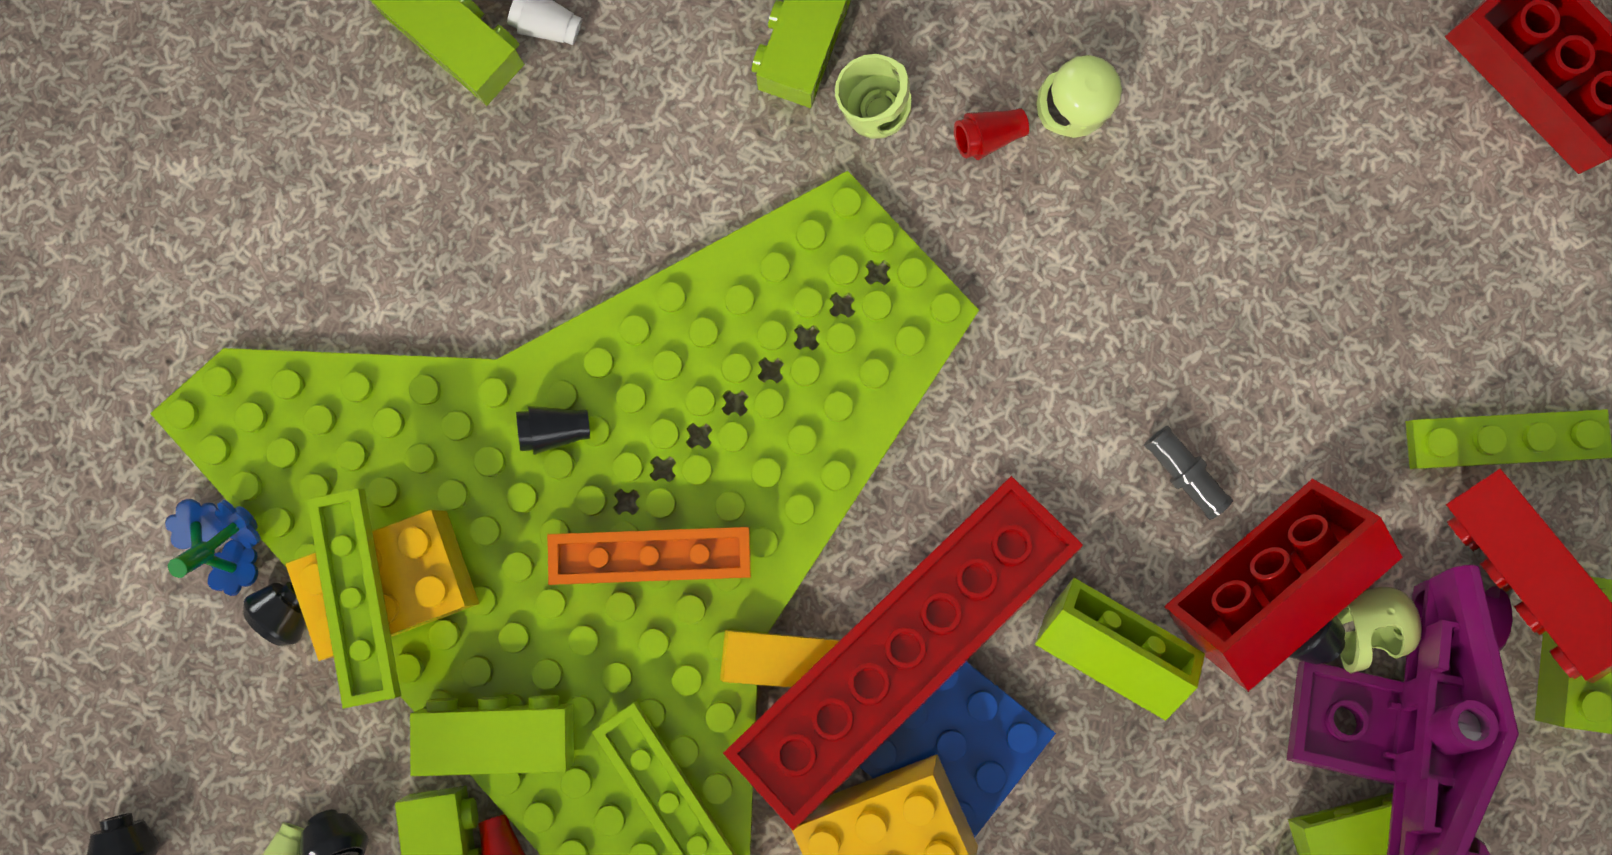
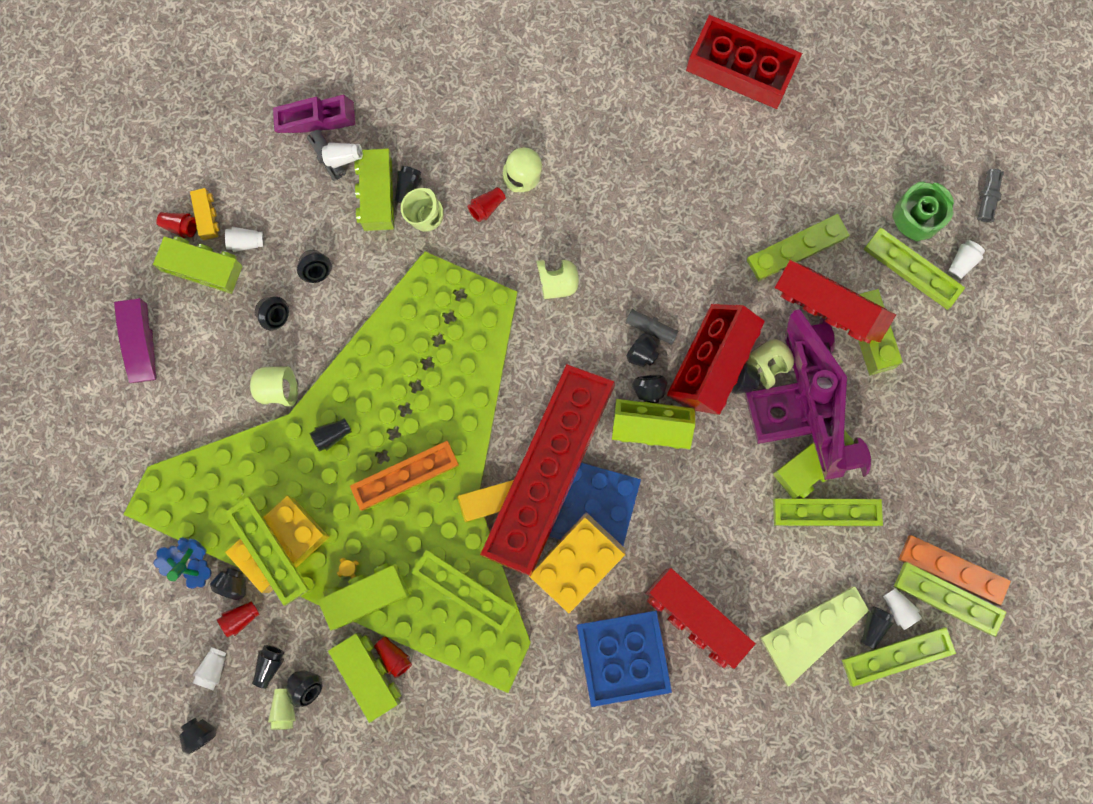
camera: 25 degrees left, 5 degrees down
none -> magenta slope [114,298,156,384]
none -> white cone [193,647,226,690]
none -> red cone [216,601,260,638]
none -> yellowish green helmet [250,366,298,406]
none -> black cone [252,645,284,689]
none -> black cone [255,296,289,331]
none -> black cone [297,250,332,283]
none -> yellow piece [337,558,359,579]
none -> black cone [394,166,422,204]
none -> yellowish green helmet [536,260,579,299]
none -> black cone [626,334,660,367]
none -> black cone [632,375,668,404]

